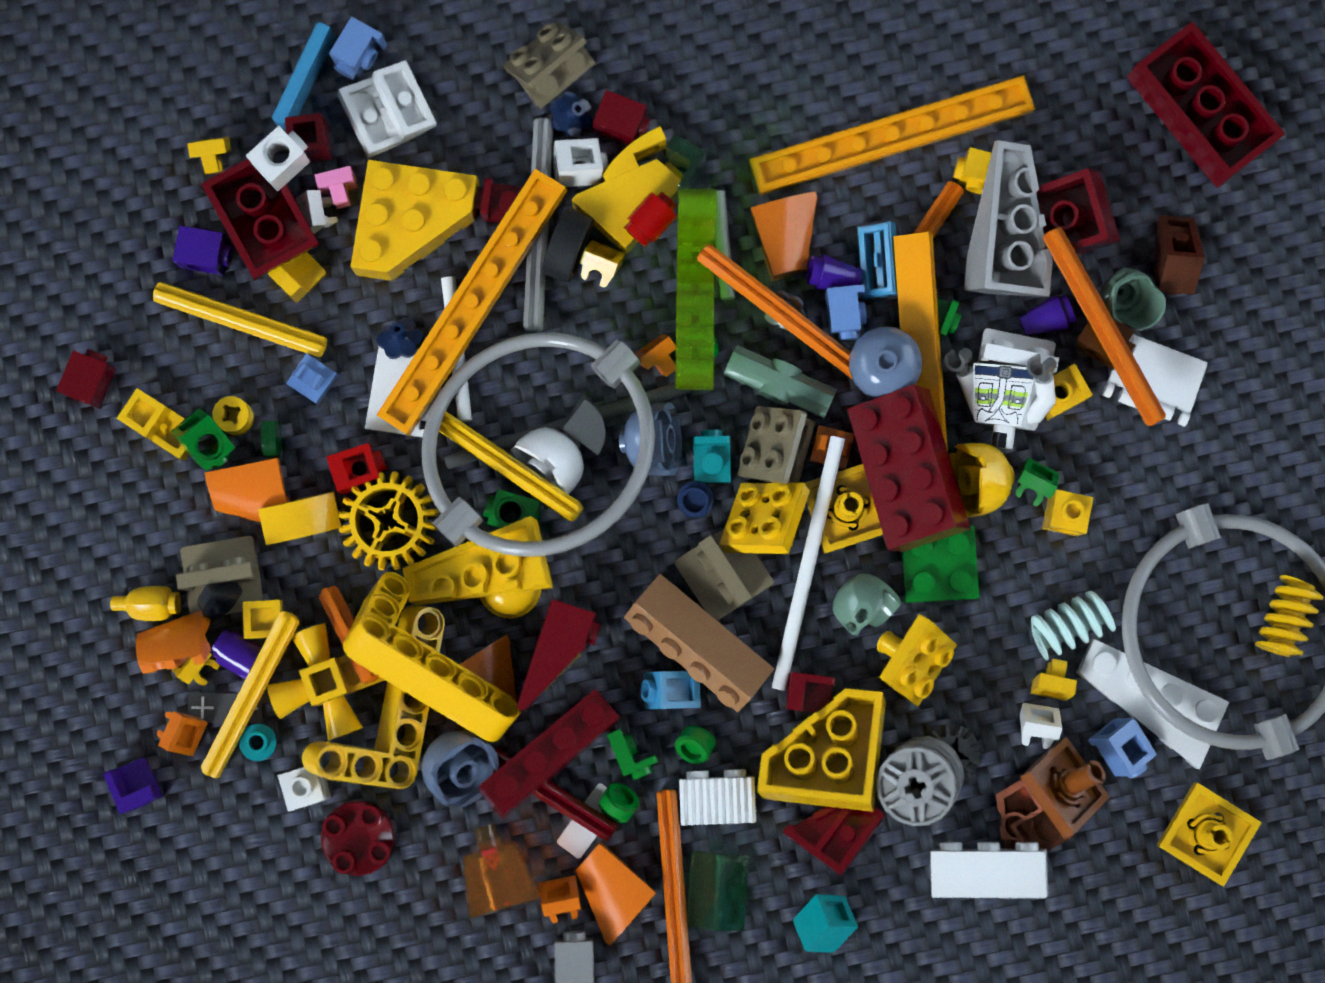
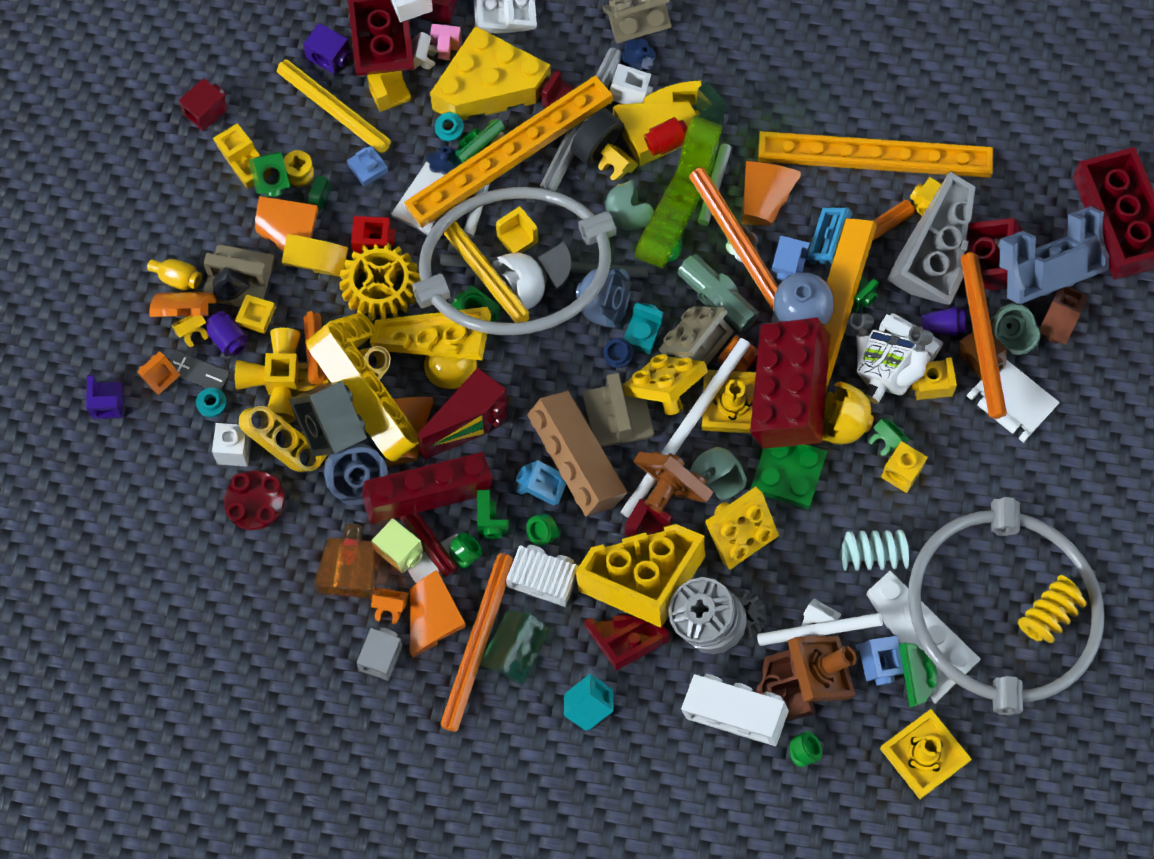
camera: 25 degrees right, 15 degrees down
yellow axle [201,611,299,778] -> none
dark red brick [593,90,651,146] -> none
orange tile [635,333,678,377] -> none
dark purple cone [806,254,862,290] -> none
yellow tile [1030,658,1077,701] -> none
none -> pearl dark grey brick [289,381,367,456]
none -> yellowish green brick [372,518,423,574]
none -> teal plate [435,112,464,142]
none -> green tile [455,120,505,163]
none -> yellow panel [496,206,538,253]
none -> sand green helmet [605,180,656,231]
none -> dark orange plate [633,451,713,513]
none -> white bar [757,613,883,646]
none -> green tile [789,731,822,767]
none -> green tile [899,642,937,707]
none -> sand blue bracket [999,206,1110,304]

